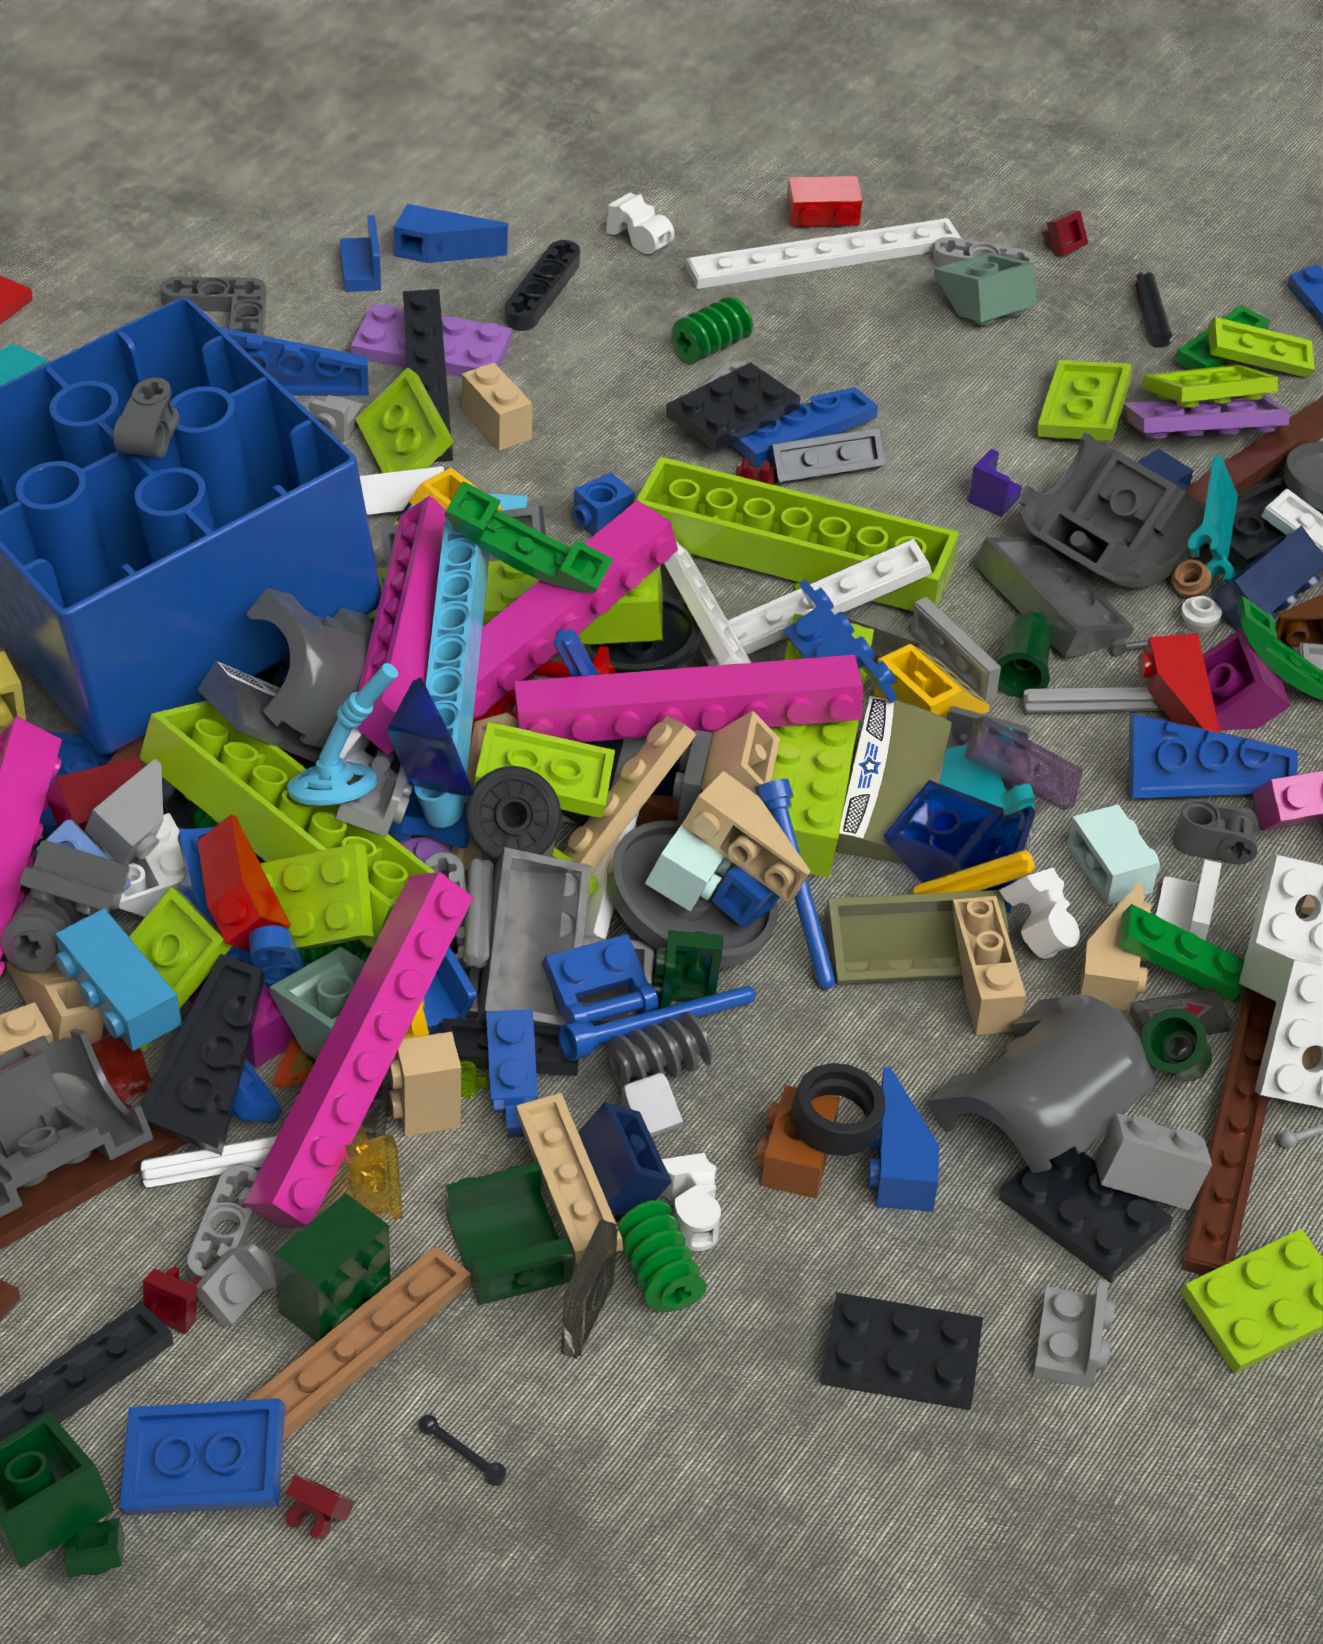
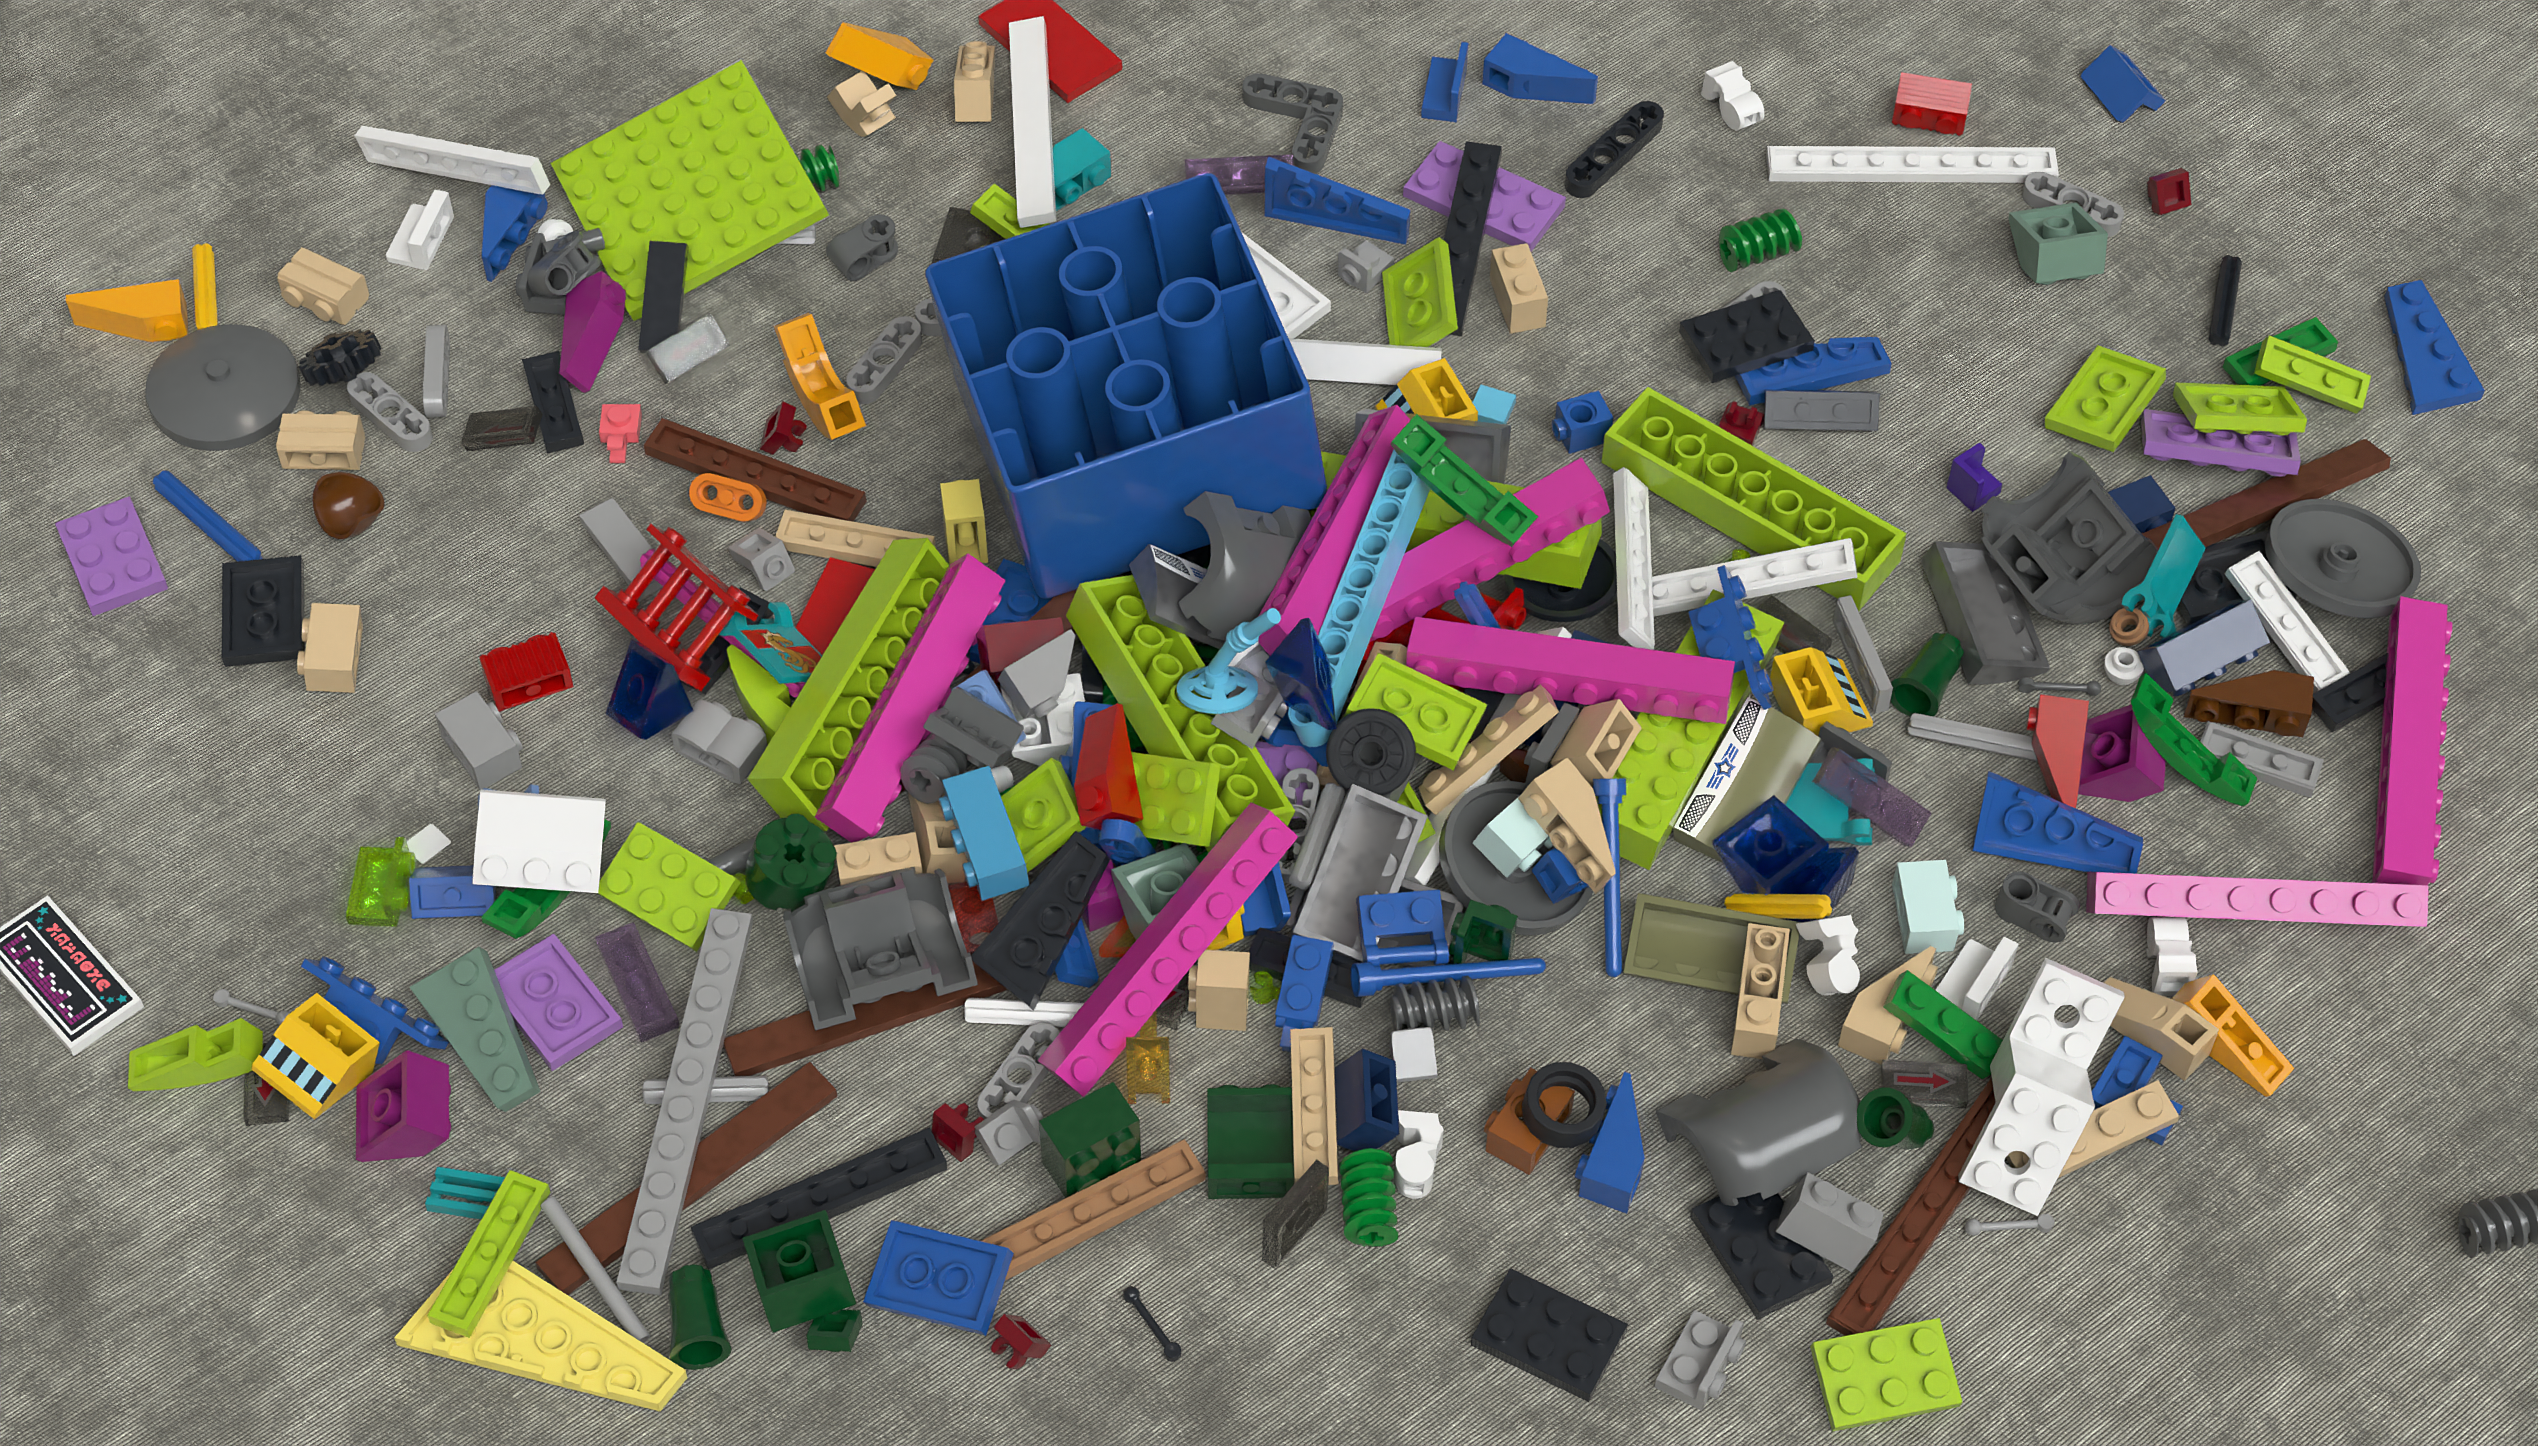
camera: 20 degrees right, 10 degrees up
dark grey piece [114,377,180,458] -> none
none -> blue panel [2081,45,2166,123]

